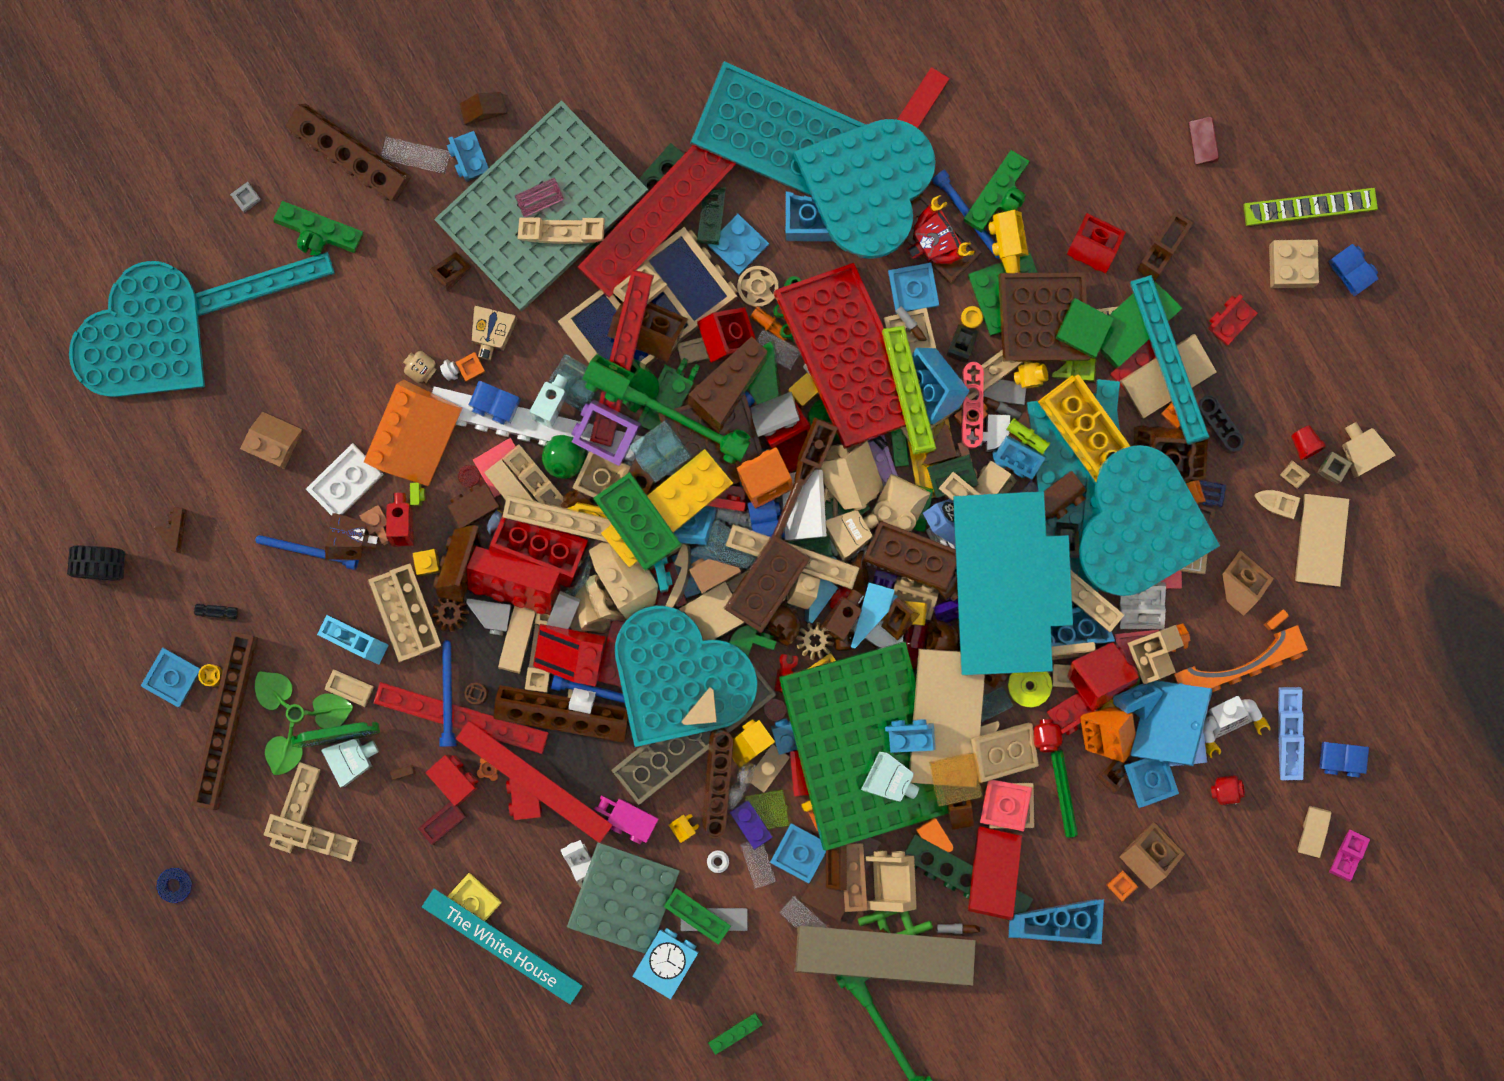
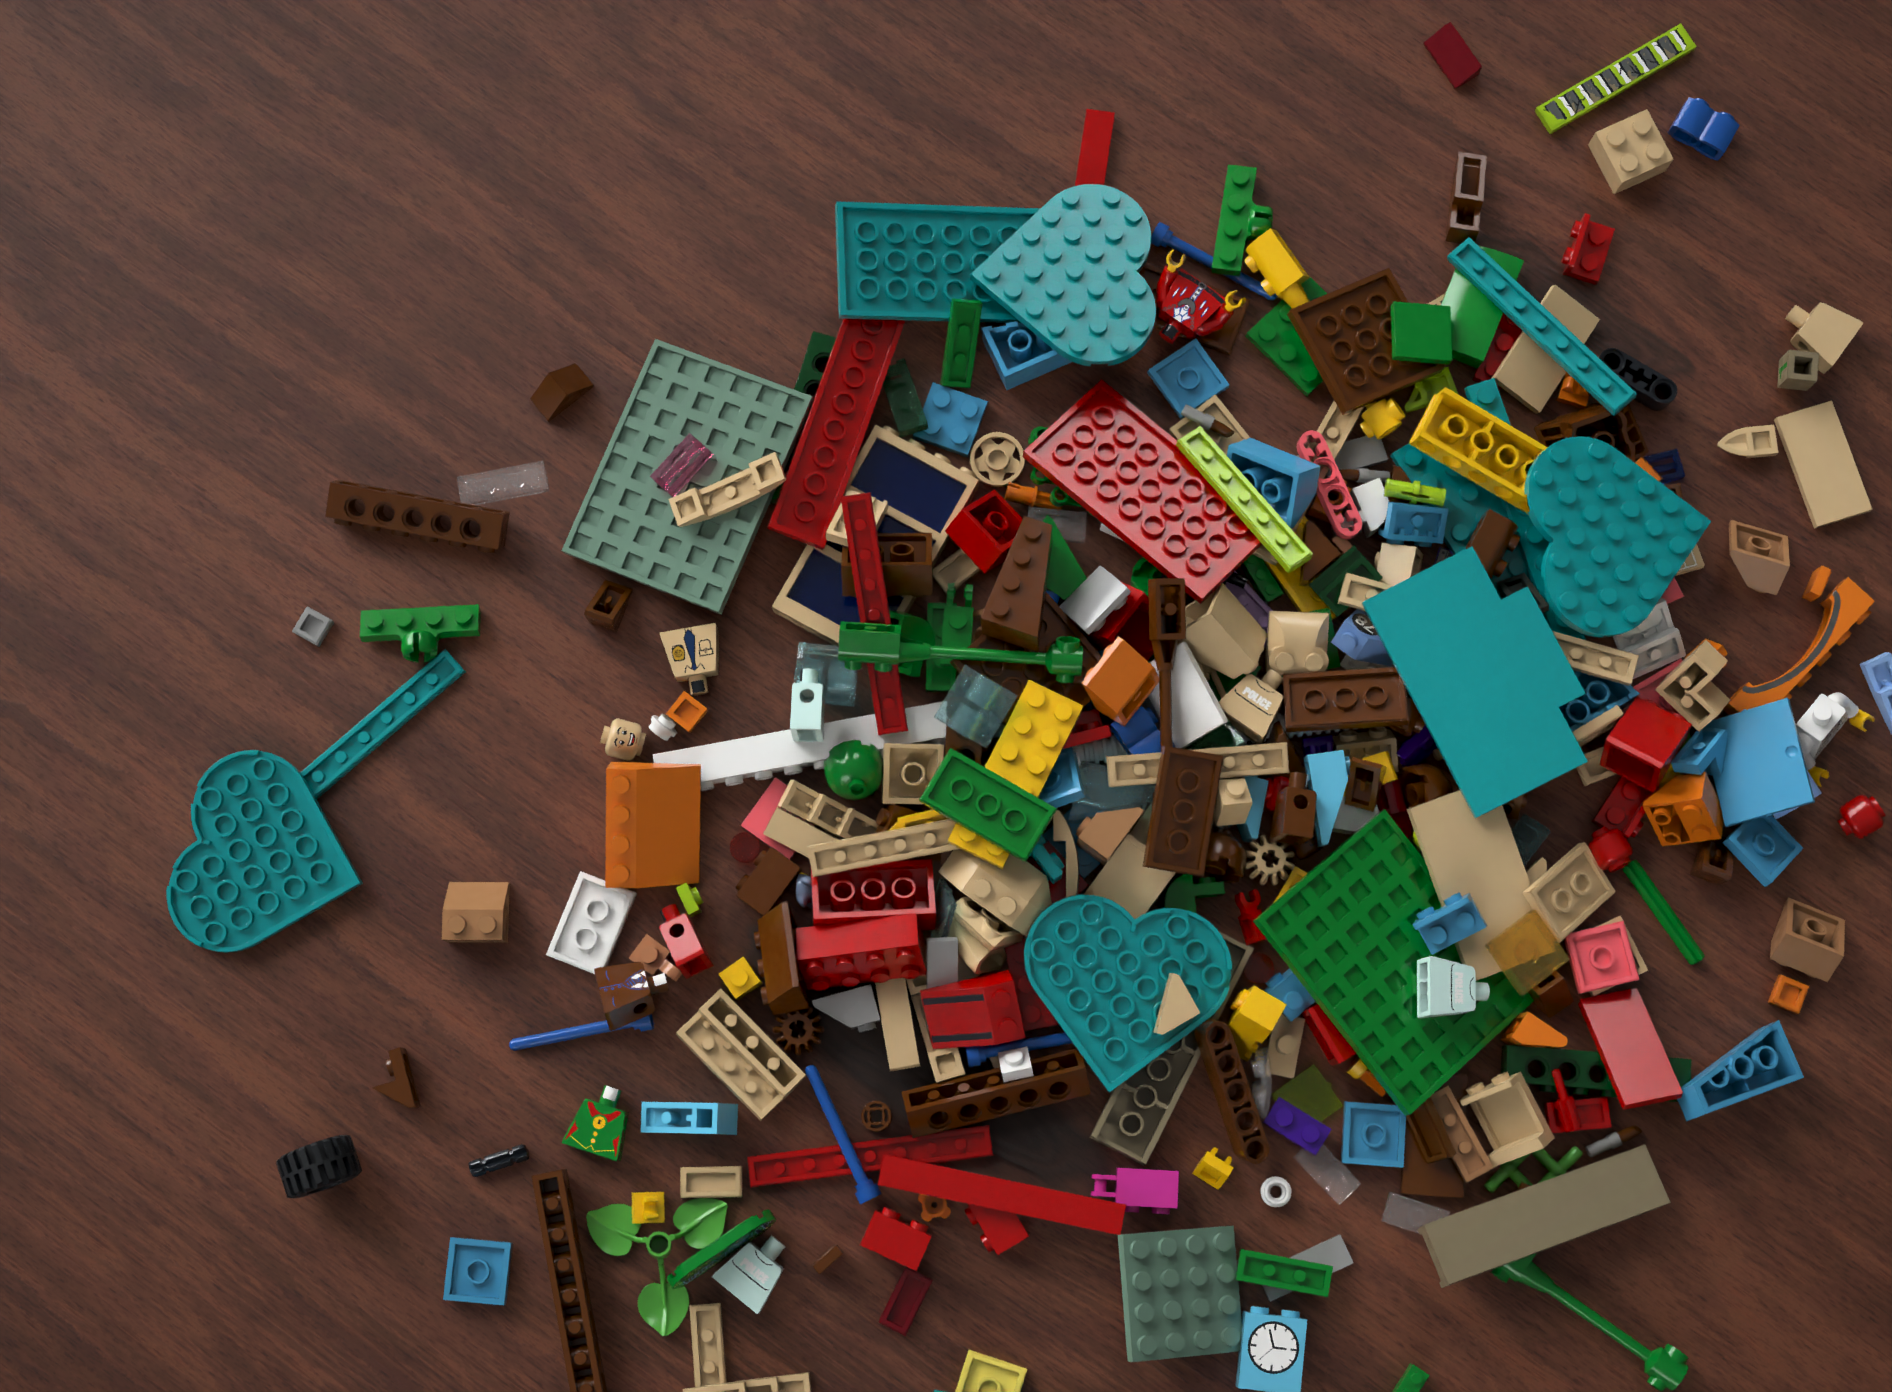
camera: 30 degrees left, 5 degrees down
yellow wheel [198,664,223,687] -> none
dark azure bracket [447,131,489,182] -> none
blue brick [468,381,521,425] -> none
white brick [561,840,592,888] -> none
medium lavender window [571,400,641,466] -> none
yellow brick [788,372,819,409] -> none
pearl dark grey slope [946,324,979,363] -> none
yellow tile [961,306,983,329] -> none
neon yellow plate [1008,672,1052,708] -> none
red slope [1066,213,1126,273] -> none
tan slope [1280,461,1310,489] -> none
red piece [1291,425,1326,461] -> none
none -> green torso [562,1085,629,1161]
none -> yellow tile [632,1192,665,1224]
none -> green tile [940,298,983,388]
none -> red plate [1544,1097,1611,1133]
none -> red axle [1551,1069,1582,1132]

